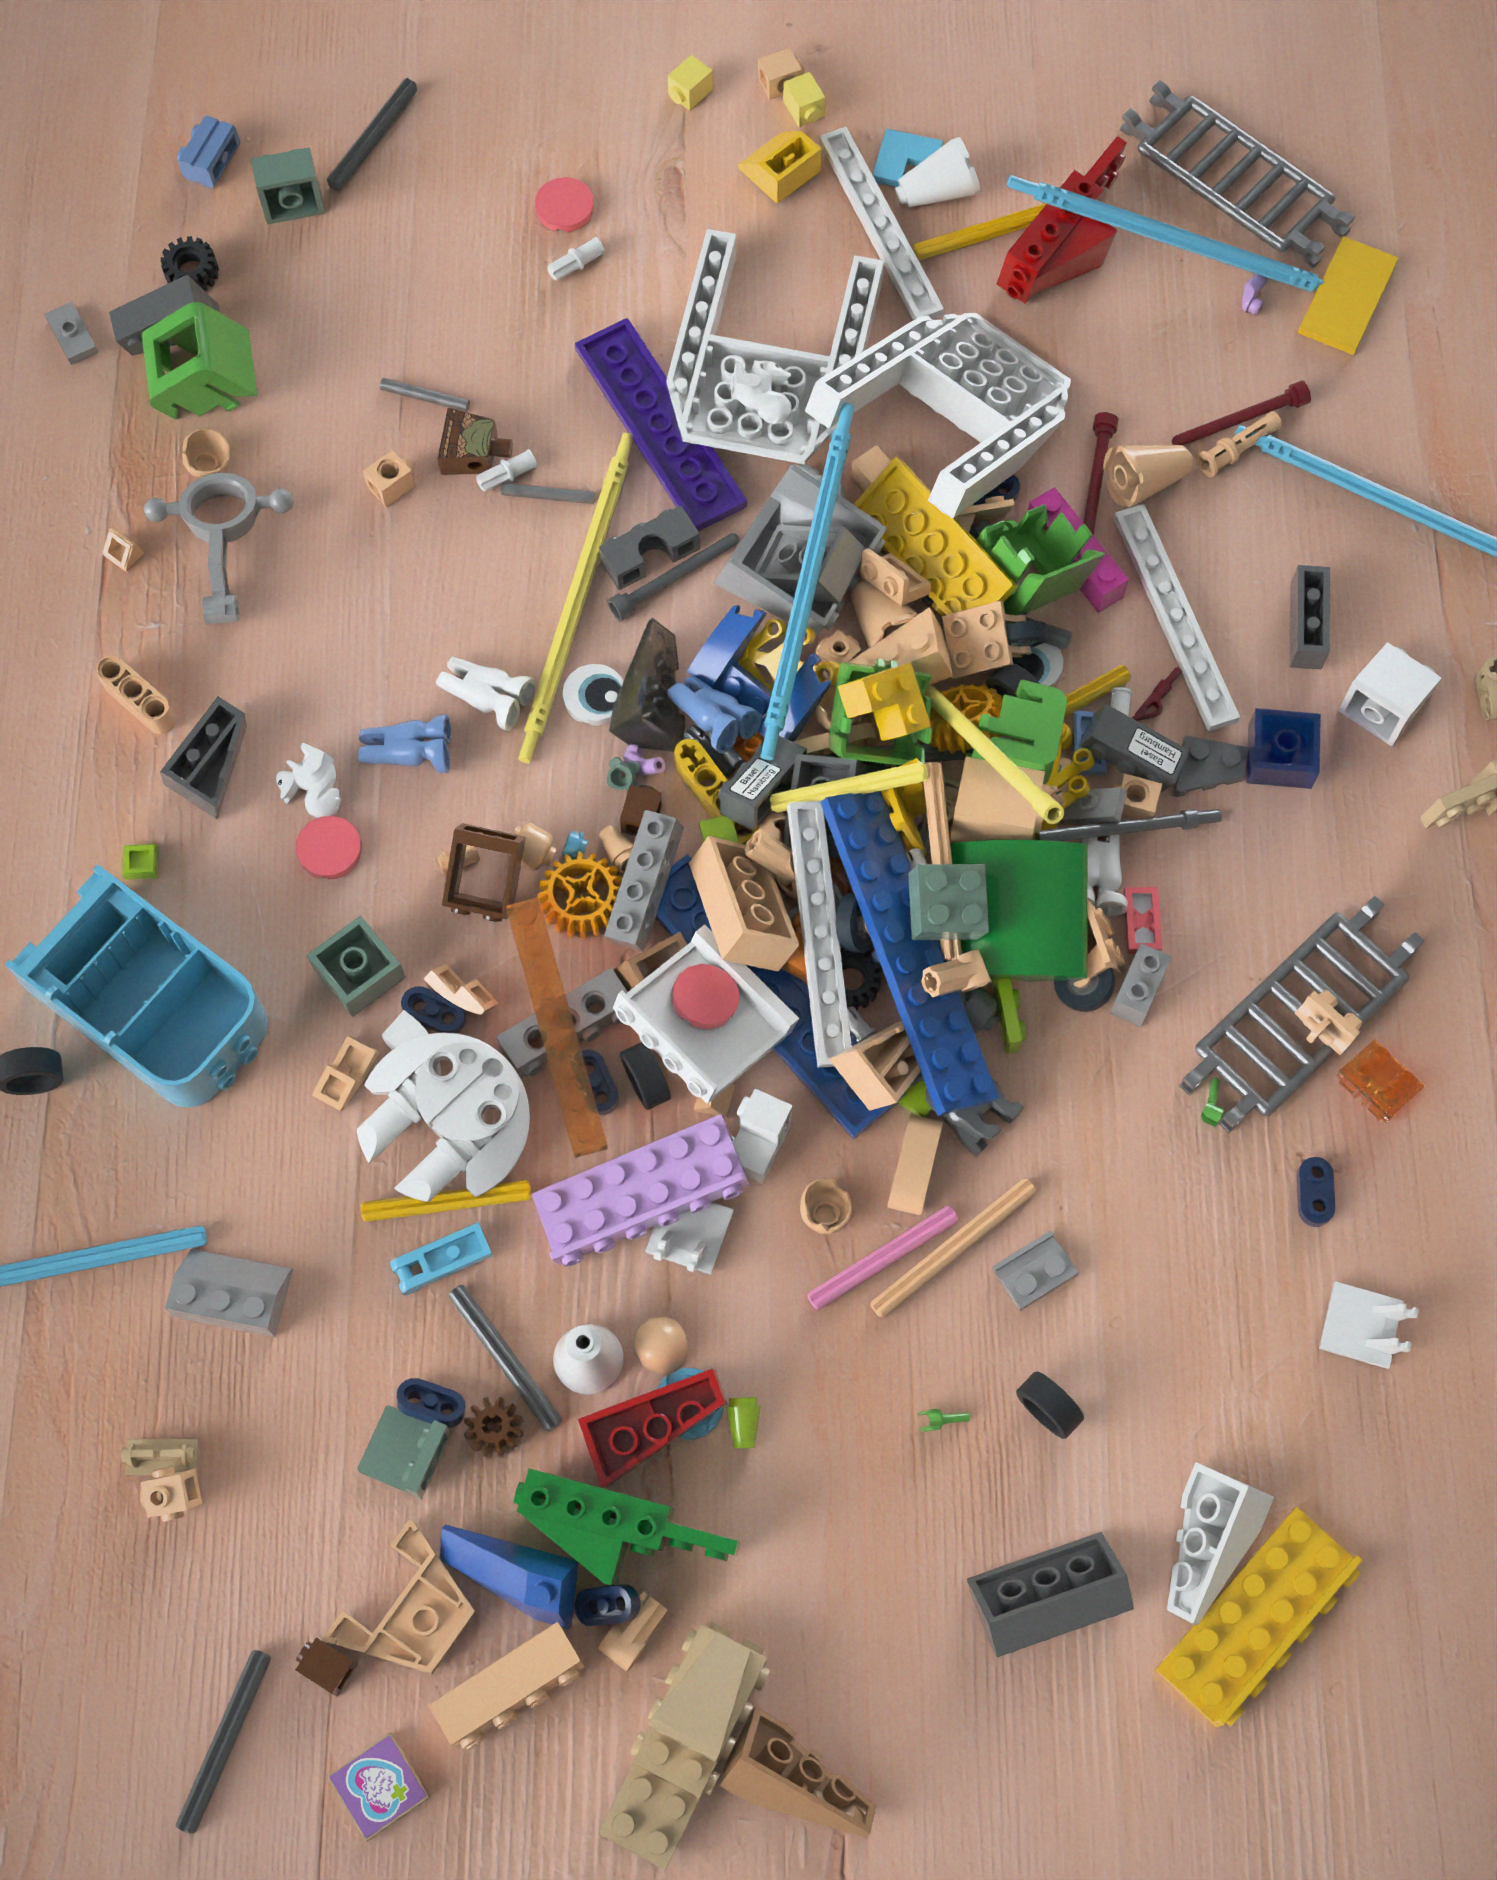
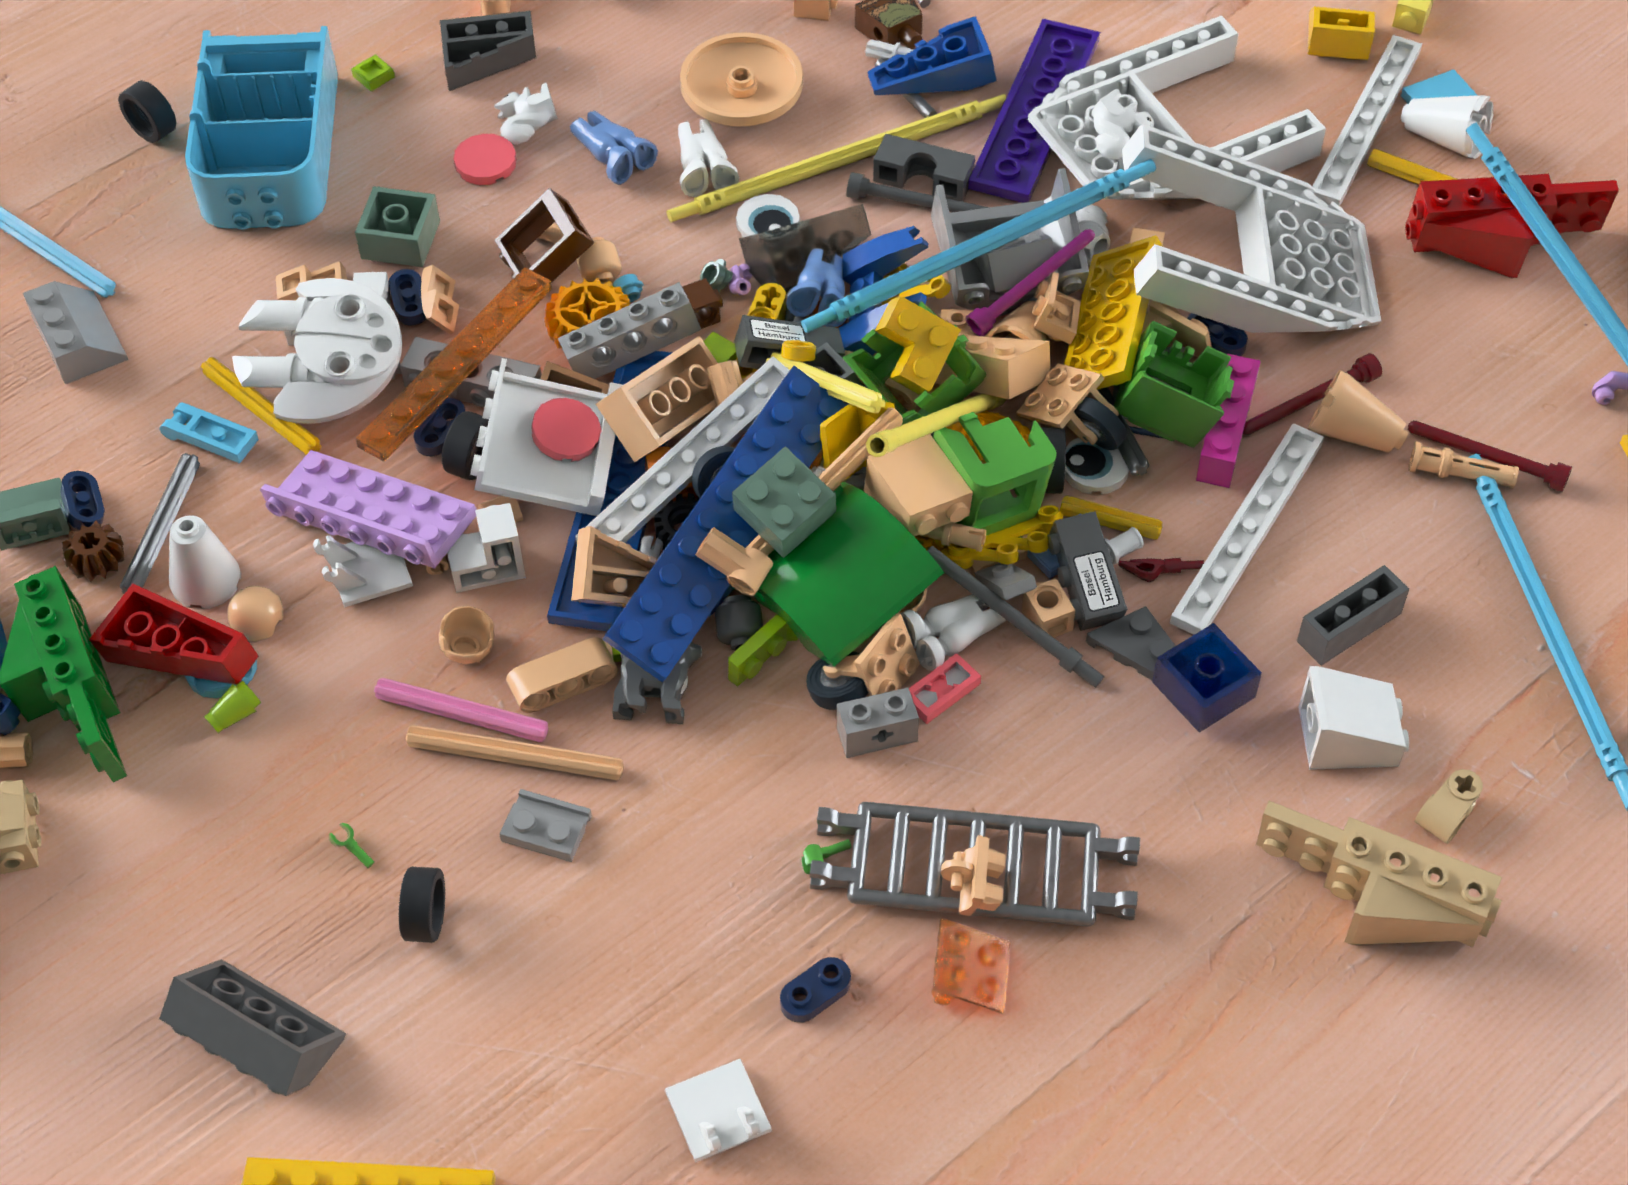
camera: 50 degrees right, 15 degrees down
white wedge [1167,1462,1274,1625] -> none
none -> light nougat dish [680,33,803,127]
none -> yellow tile [781,340,816,361]
none -> blue wedge [867,16,997,96]
none -> magenta piece [965,229,1095,336]

